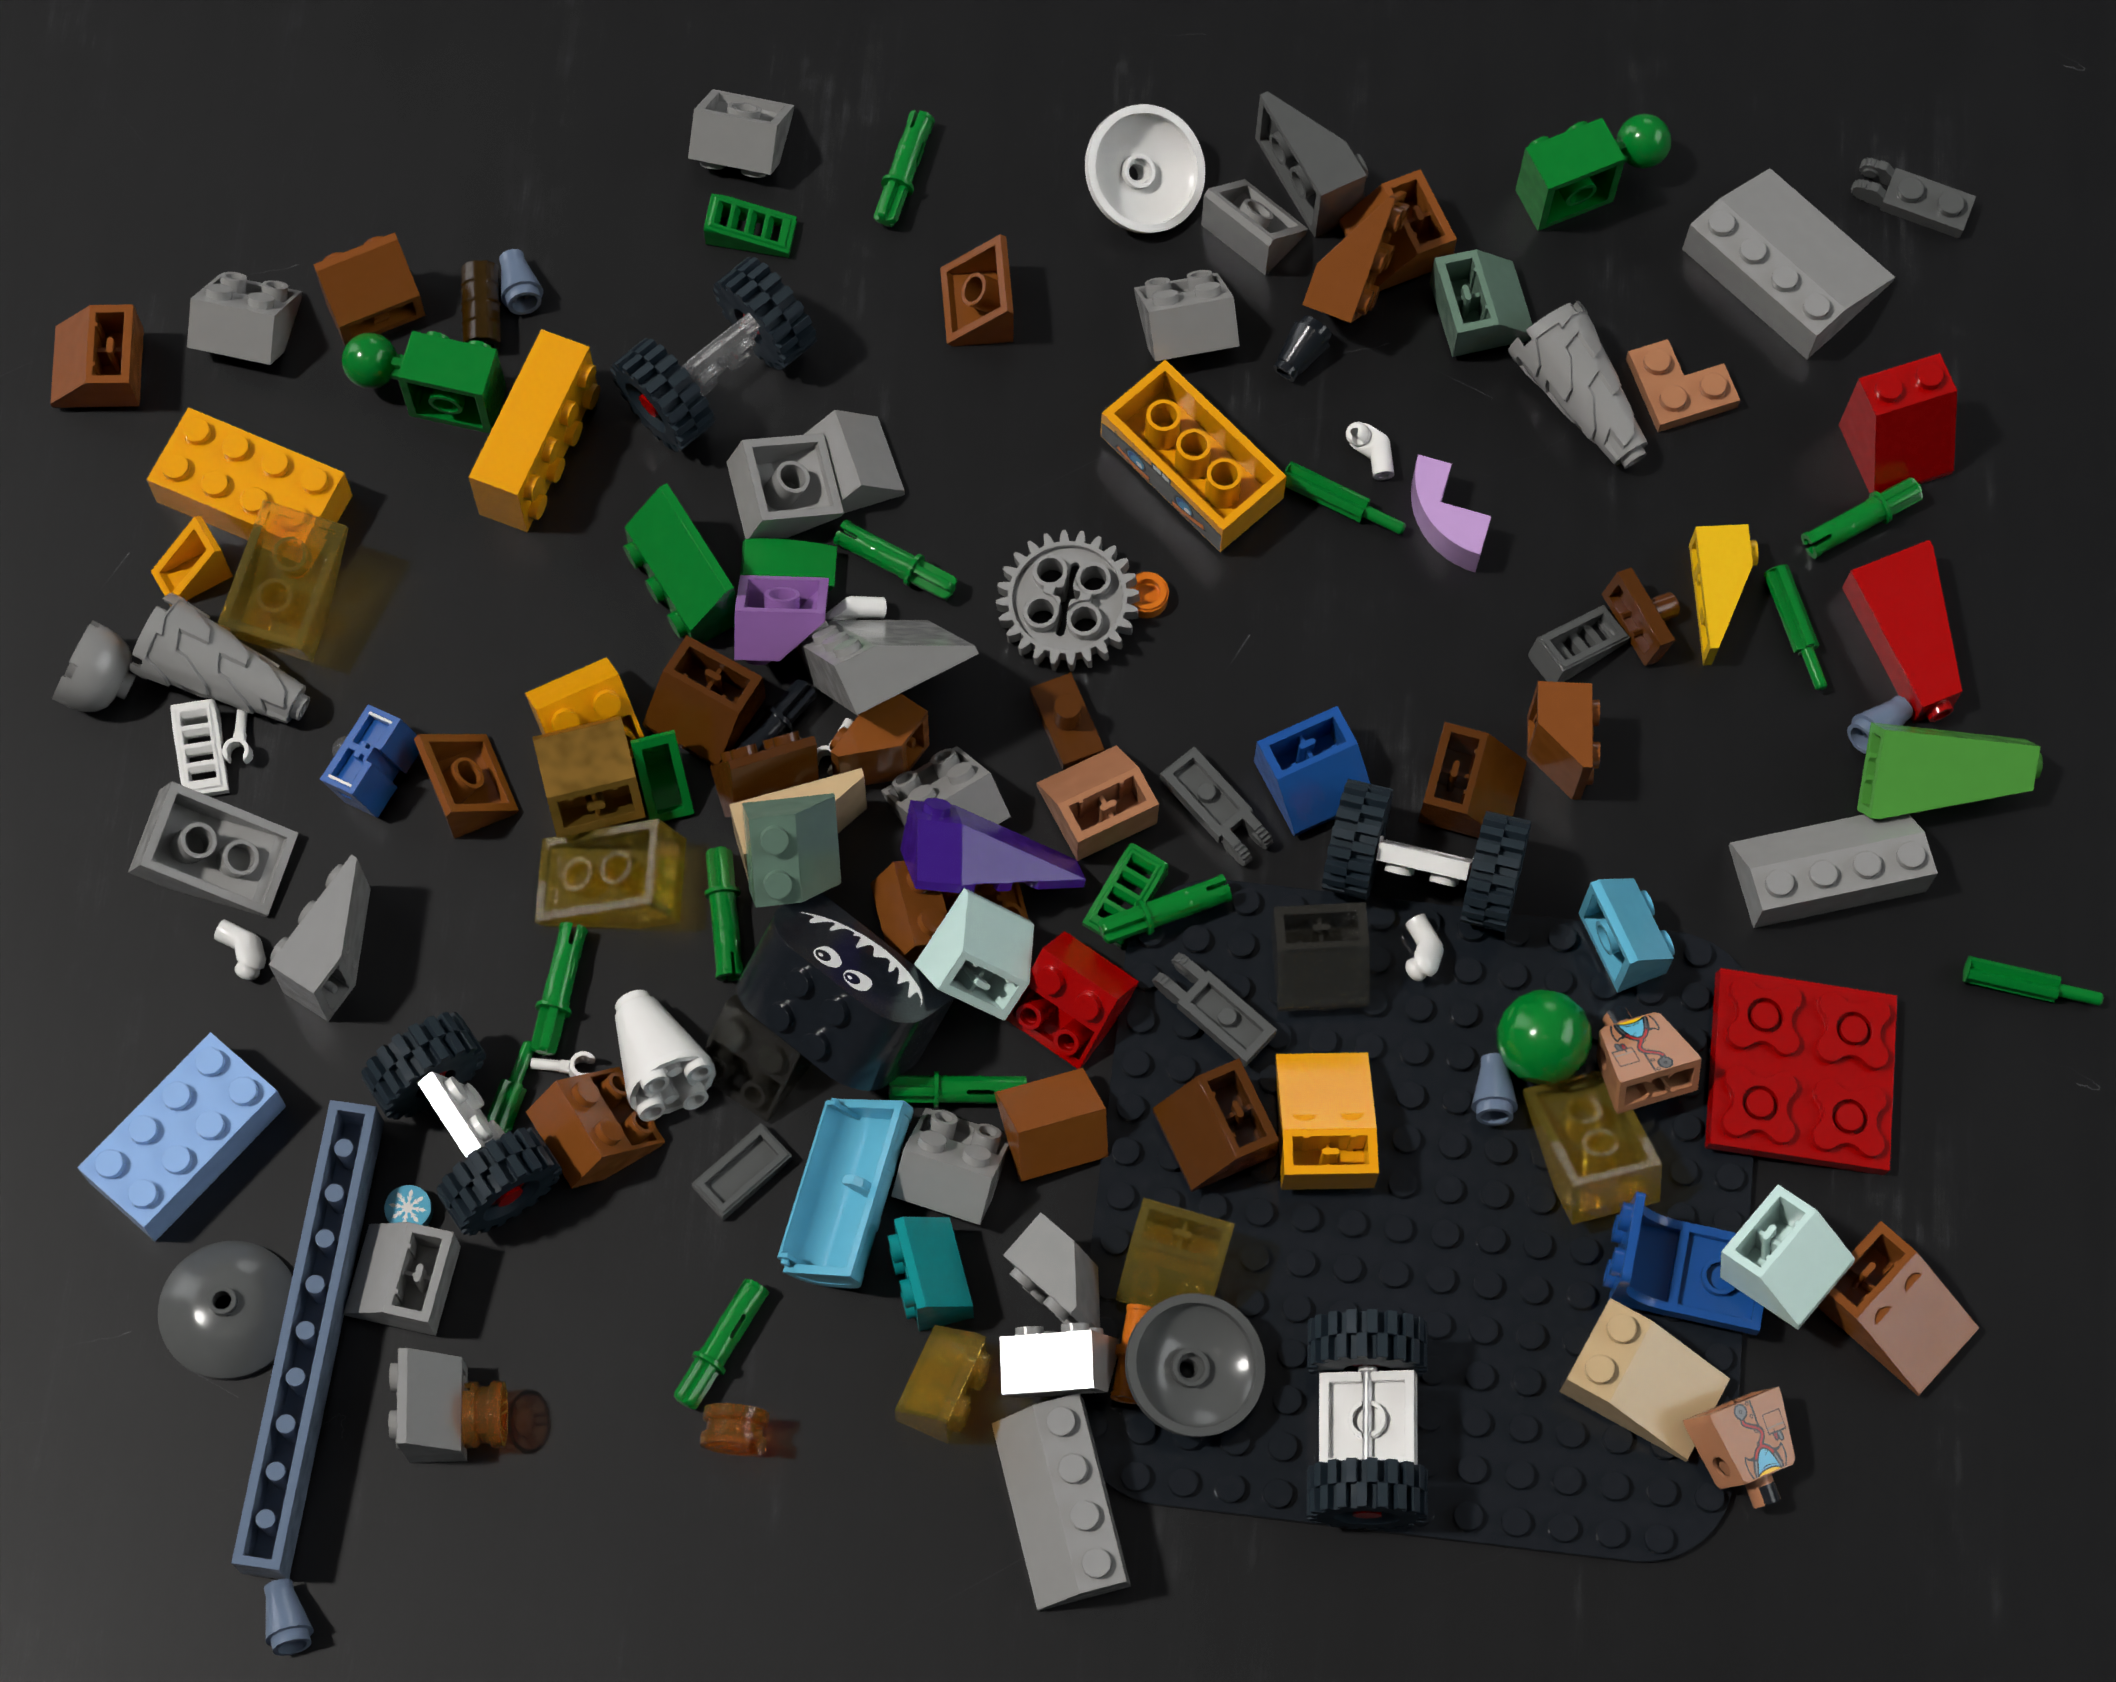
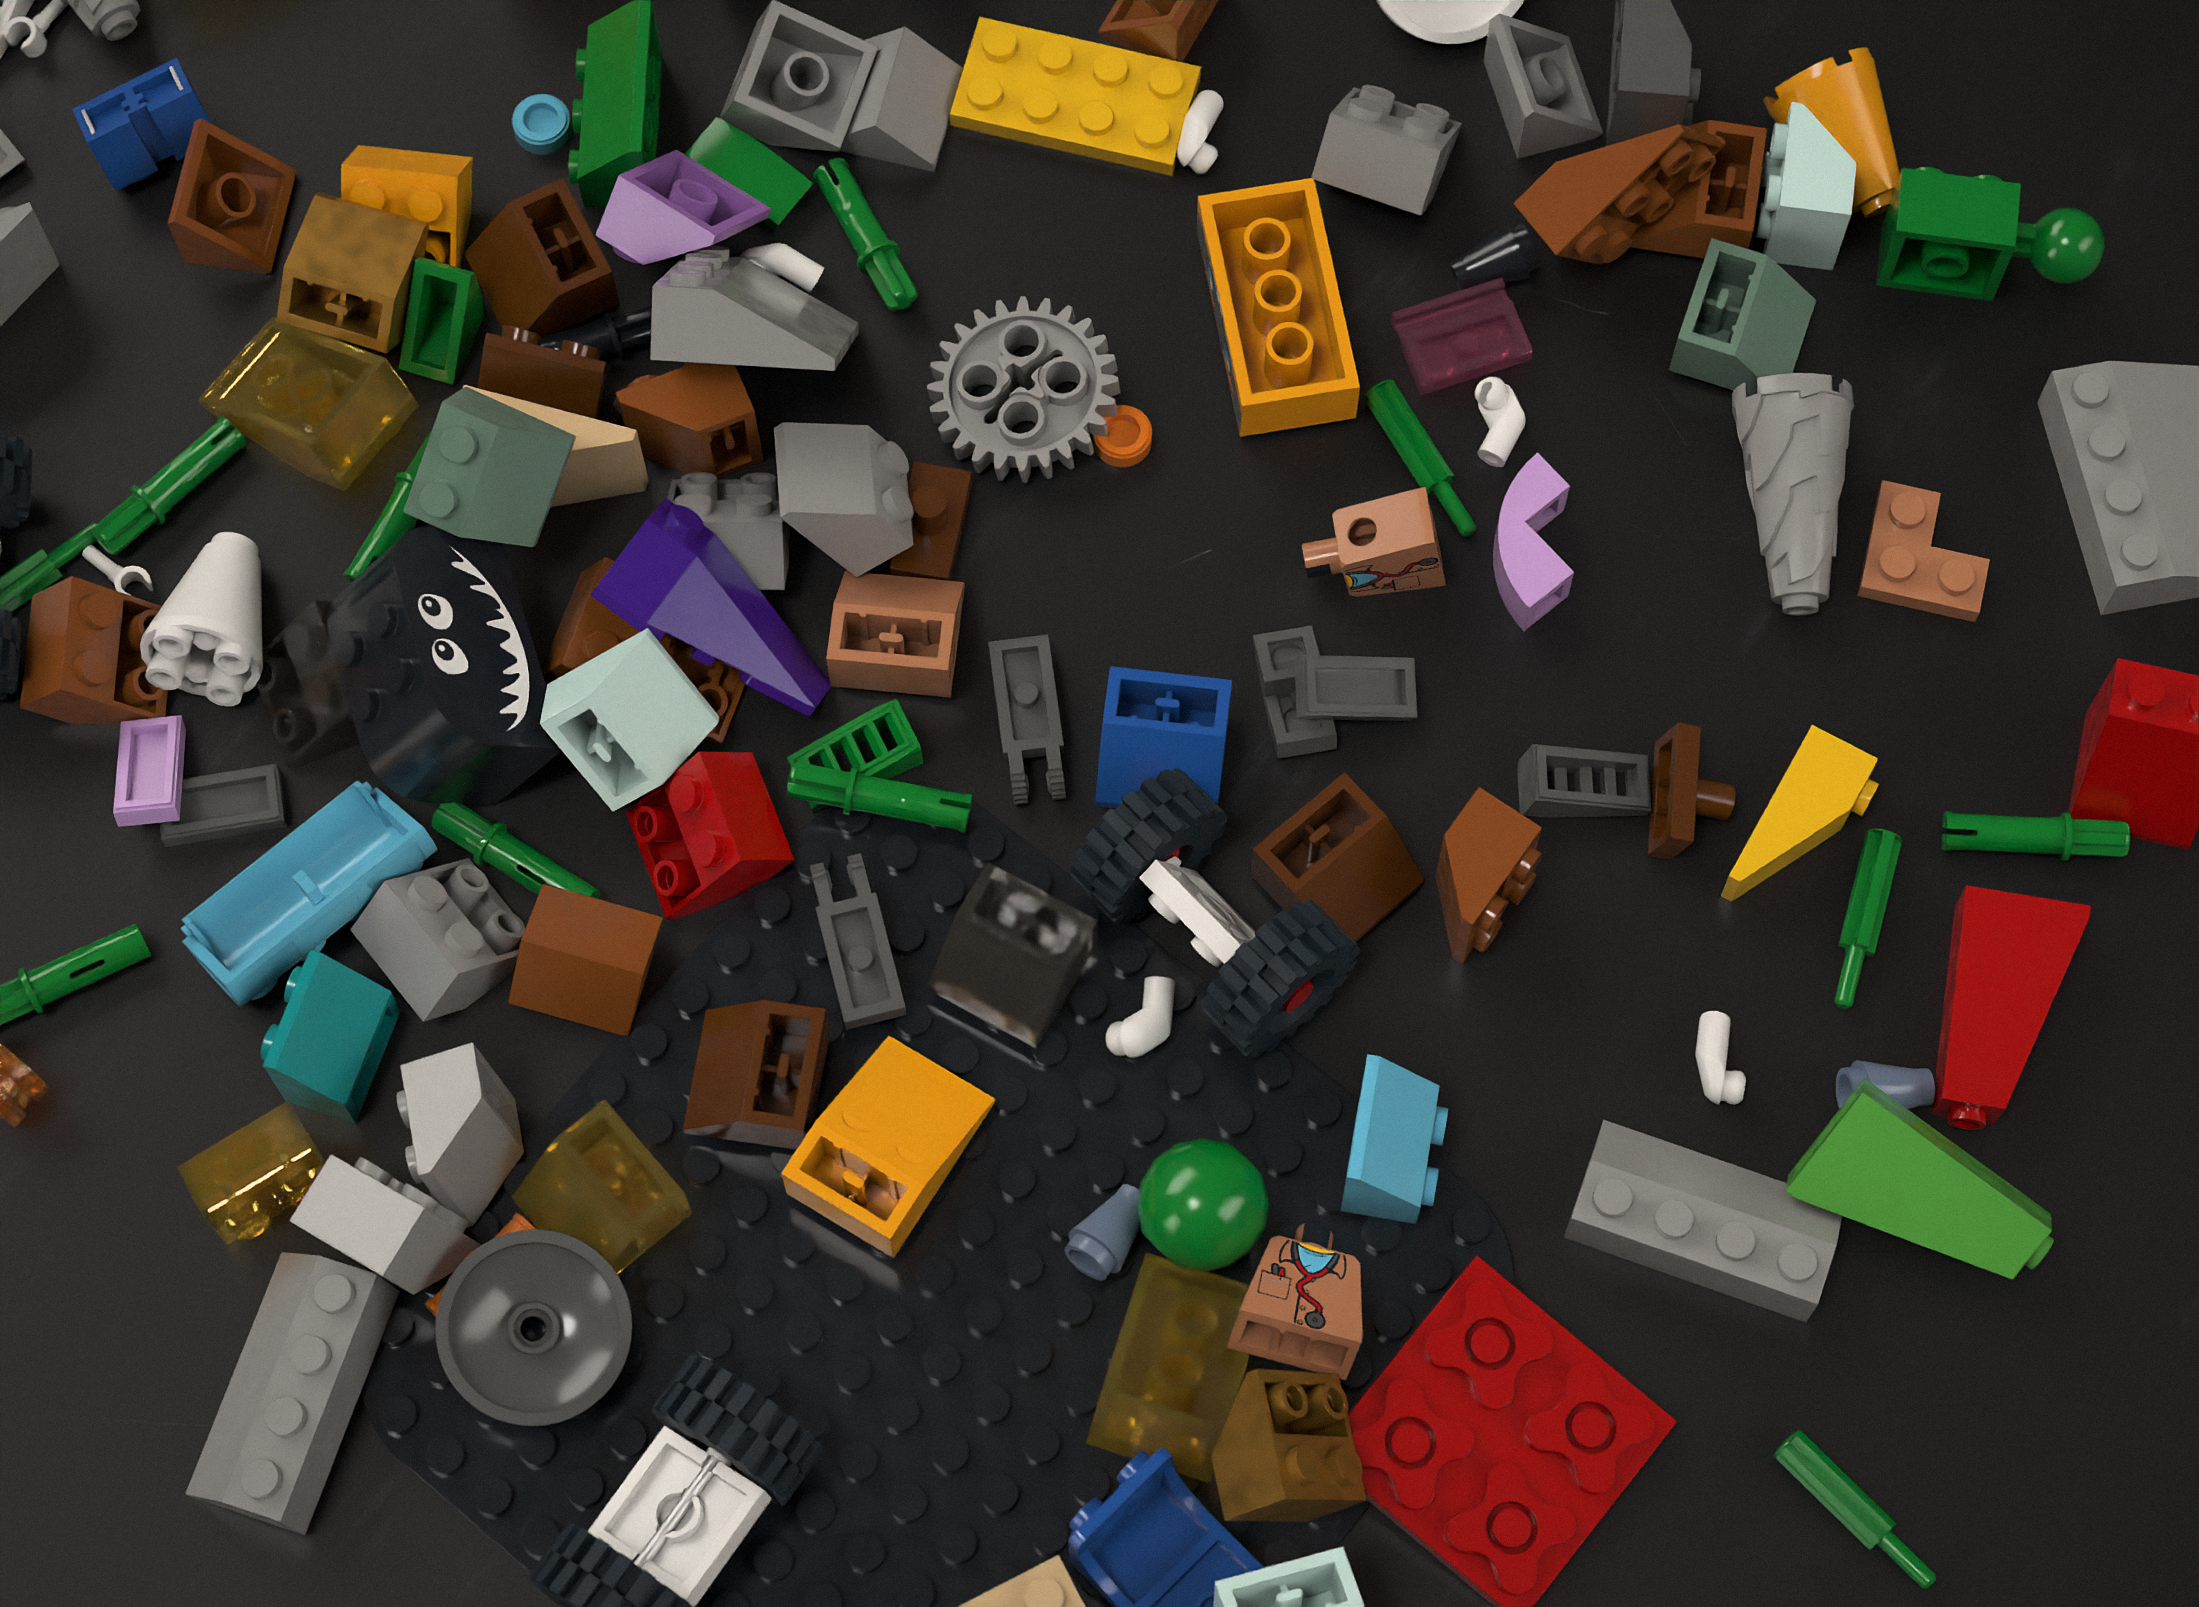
camera: 35 degrees right, 0 degrees up
none -> lavender tile [113,715,186,827]
none -> medium azure tile [512,94,572,155]
none -> light grey slope [774,422,914,577]
none -> yellow plate [949,17,1201,176]
none -> white arm [1177,90,1223,174]
none -> pearl gold slope [1211,1369,1367,1522]
none -> dark grey slope [1253,626,1337,759]
none -> dark grey tile [1294,655,1417,721]
none -> nougat torso [1302,487,1446,597]
none -> clear pink plate [1391,278,1533,395]
none -> white arm [1695,1011,1746,1105]
none -> light aqua slope [1755,102,1857,270]
none -> light orange cone [1763,47,1900,218]

